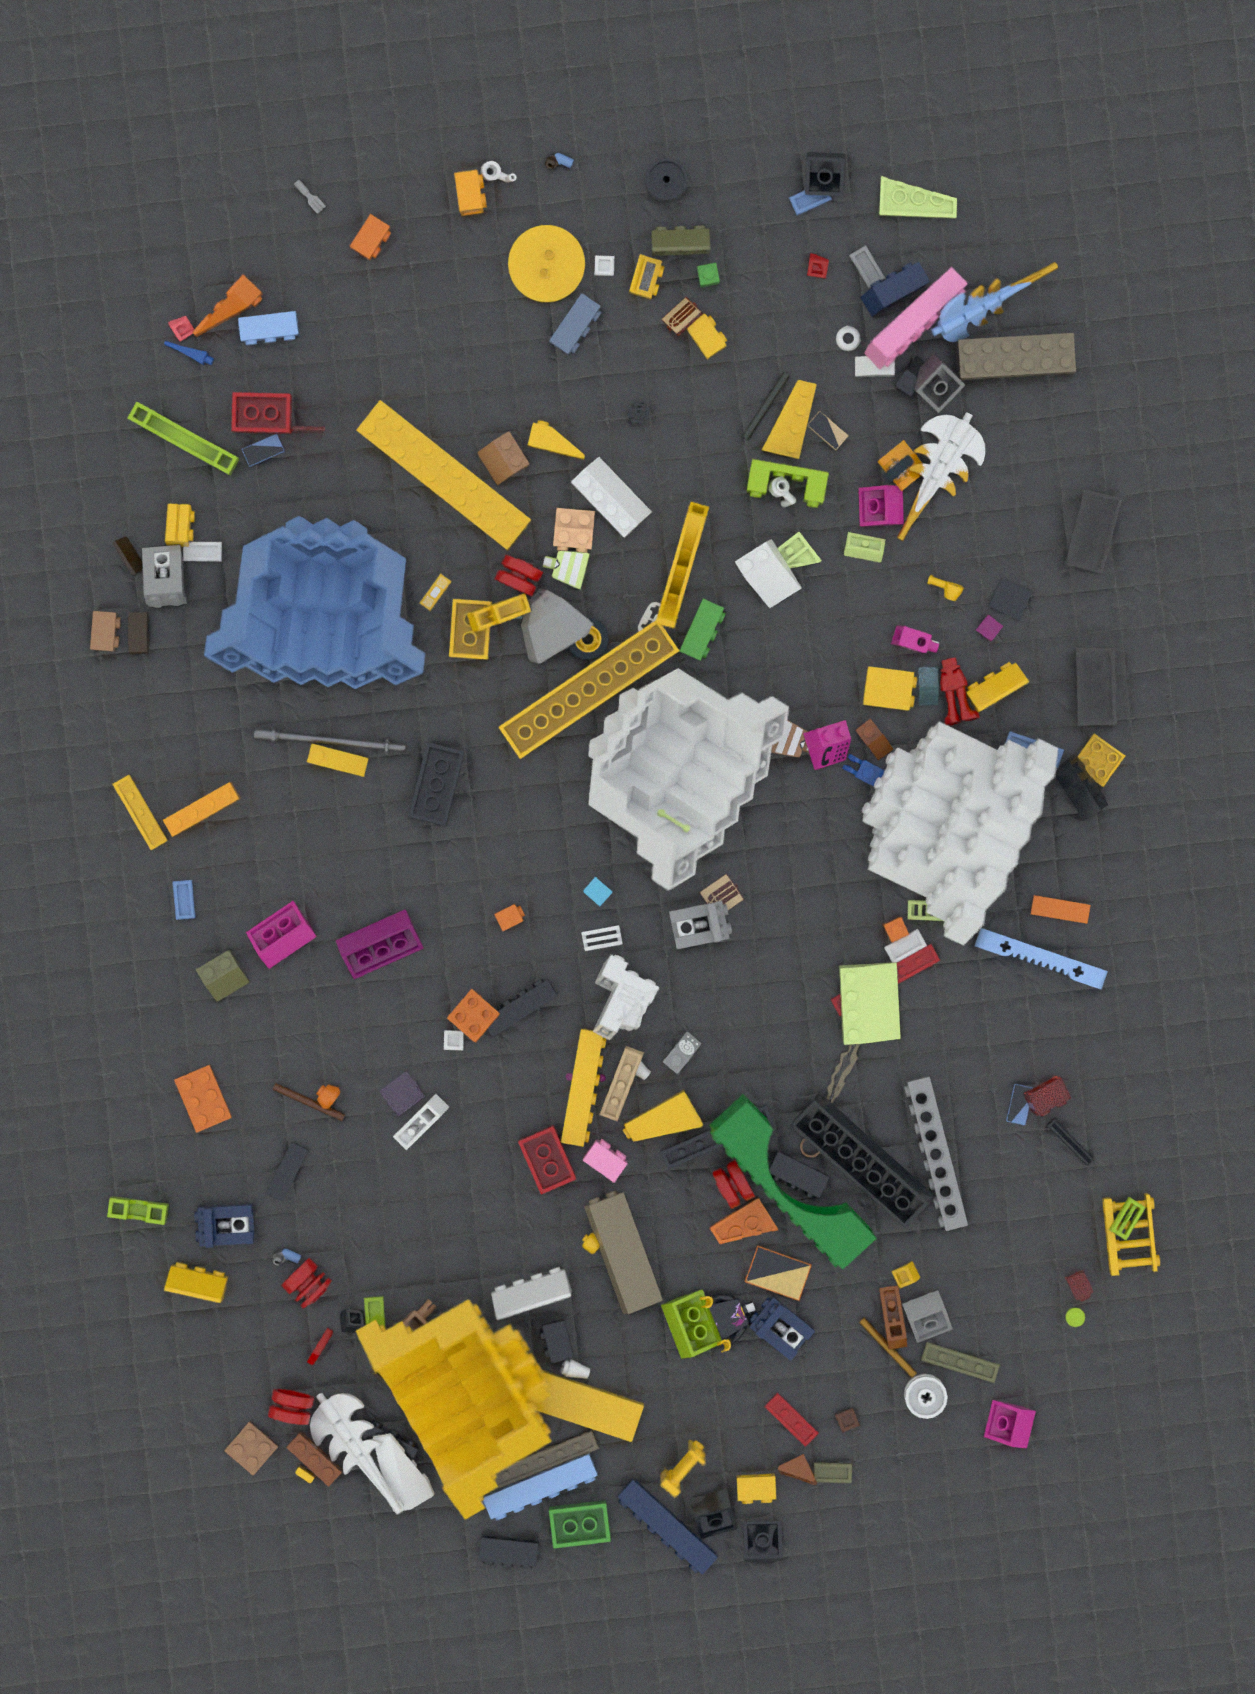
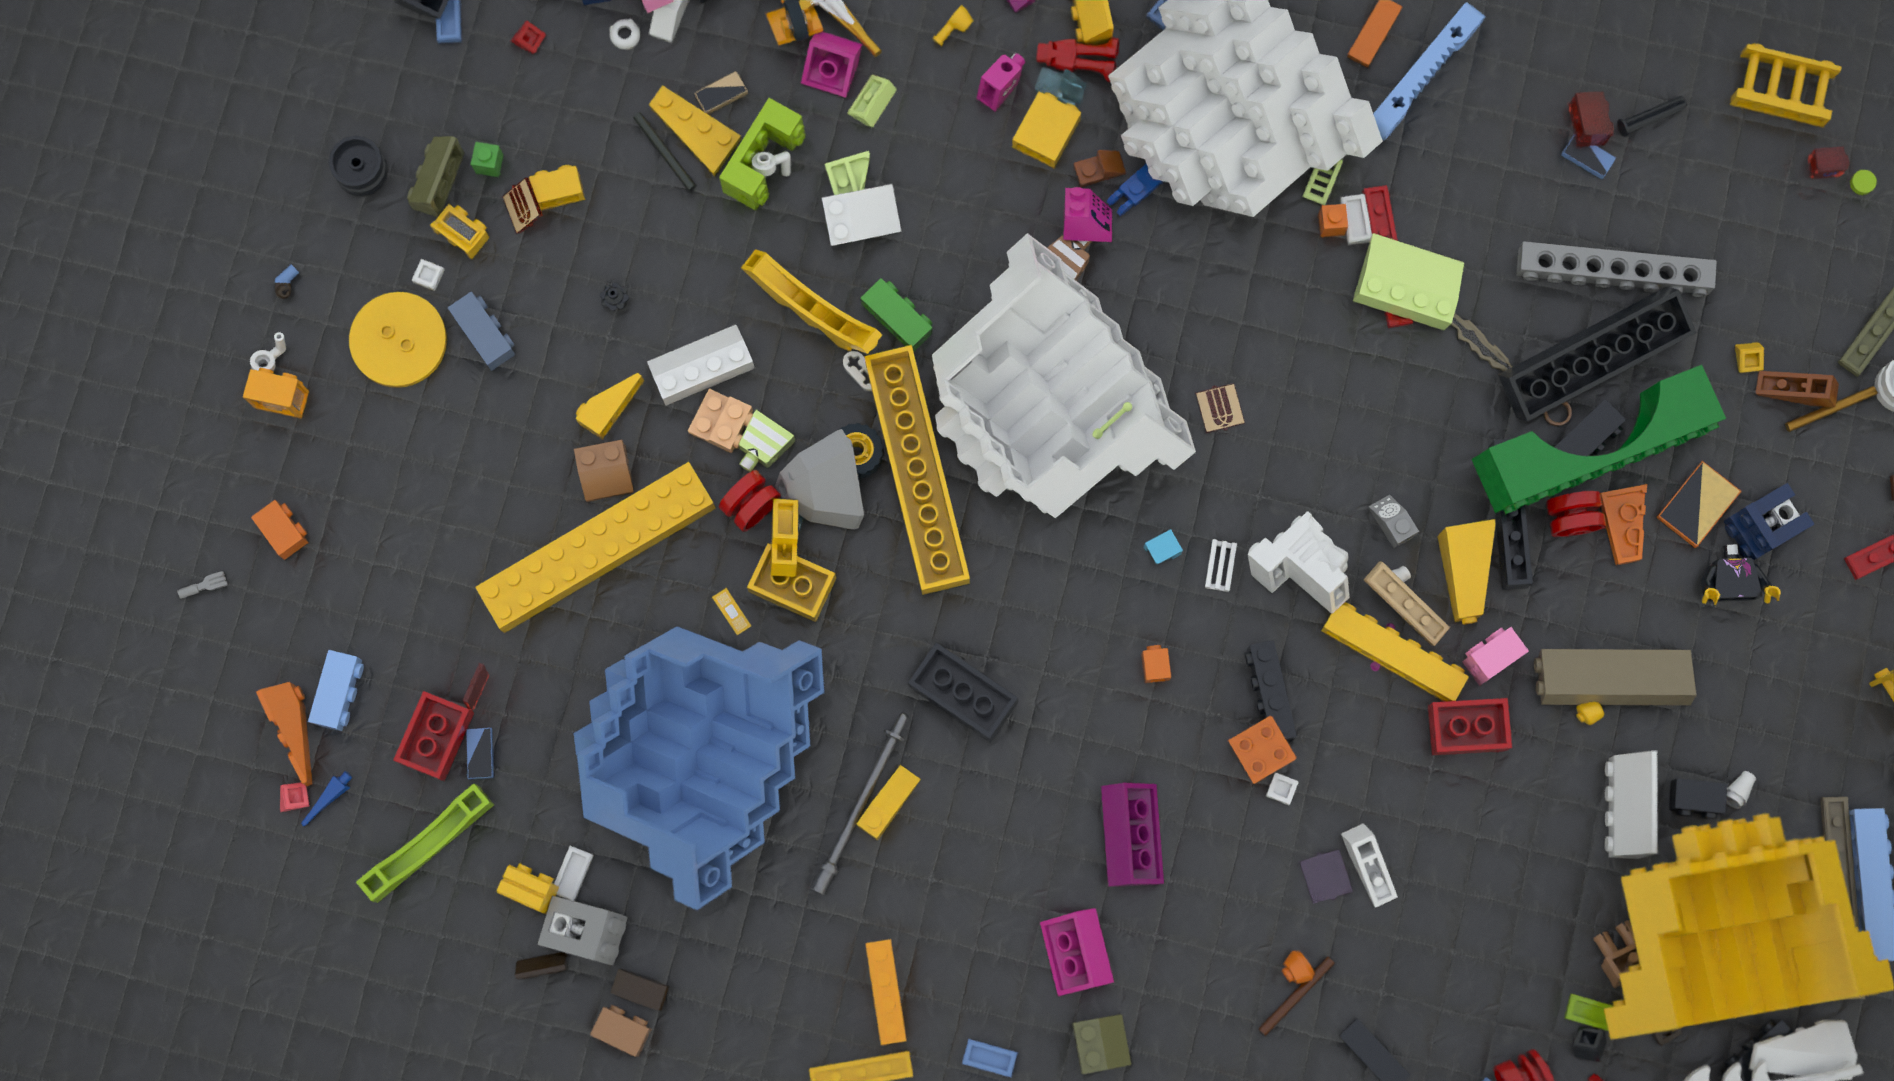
camera: 70 degrees left, 10 degrees down
yellow brick [536,1370,644,1442] -> none
lime slope [661,1289,722,1359] -> none
light grey brick [669,901,732,949] -> none
light grey slope [902,1290,953,1343] -> none
lime tile [1109,1197,1146,1240] -> none

